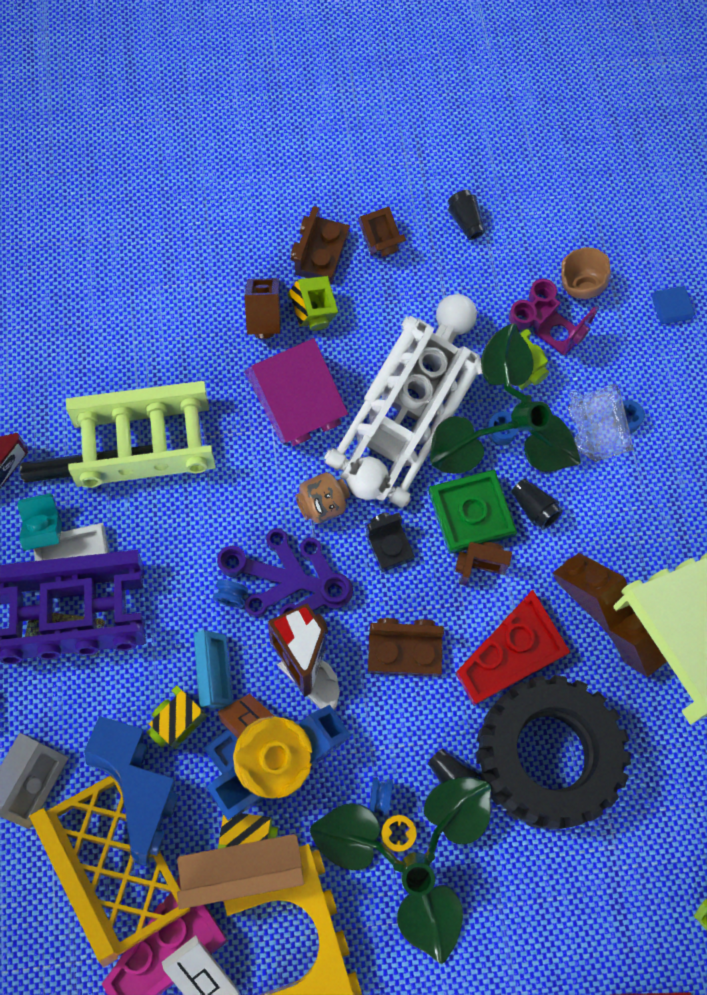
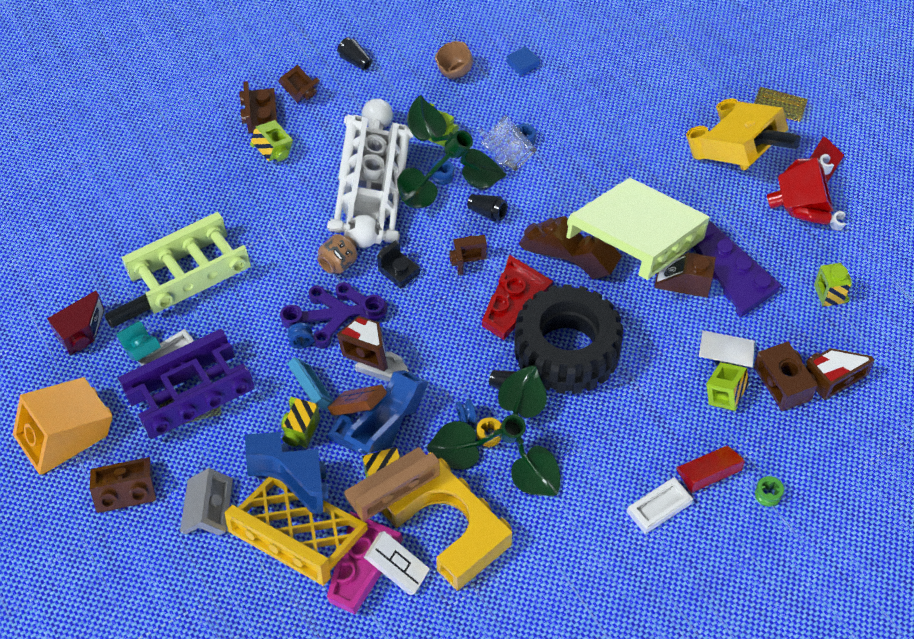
camera: 20 degrees left, 15 degrees down
yellow tile [233,716,312,798] -> none
reddish brown slope [244,278,281,339] -> none
magenta slope [244,338,348,446] -> none
reddish brown bracket [368,618,444,677] -> none
green plate [428,469,517,554] -> none
magenta piece [509,279,599,356] -> none

